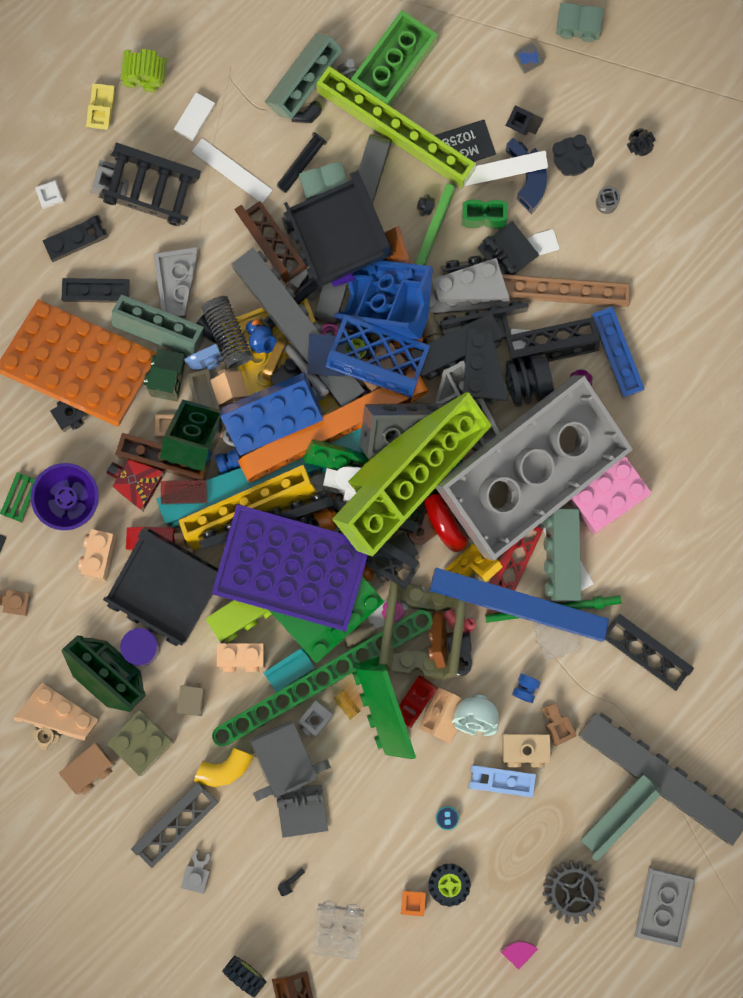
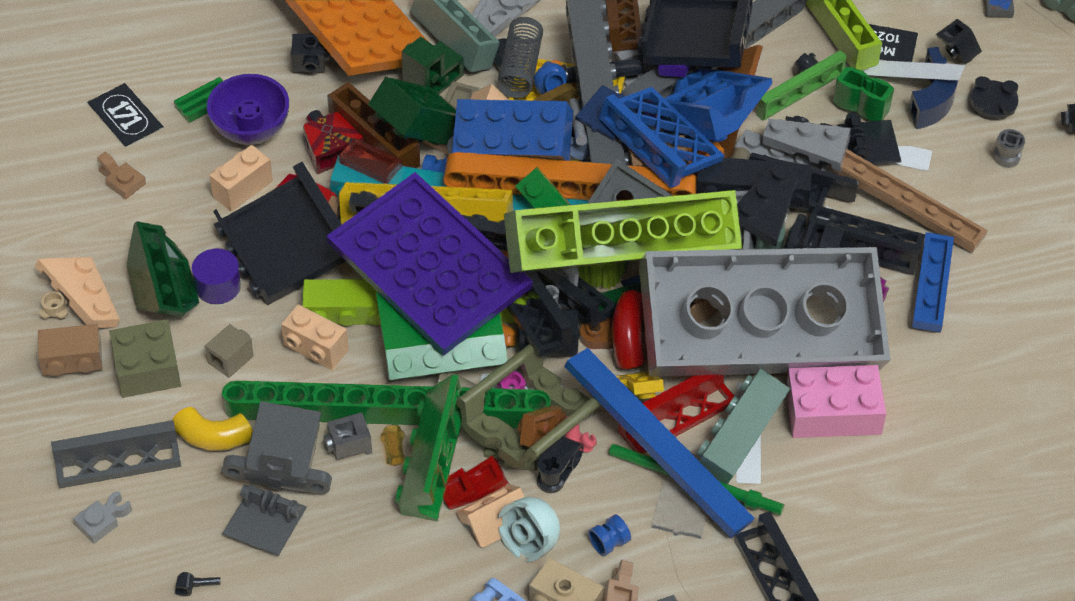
camera: 30 degrees right, 30 degrees down
medium blue plate [184,344,224,370] -> none
teal panel [263,648,315,693] -> none

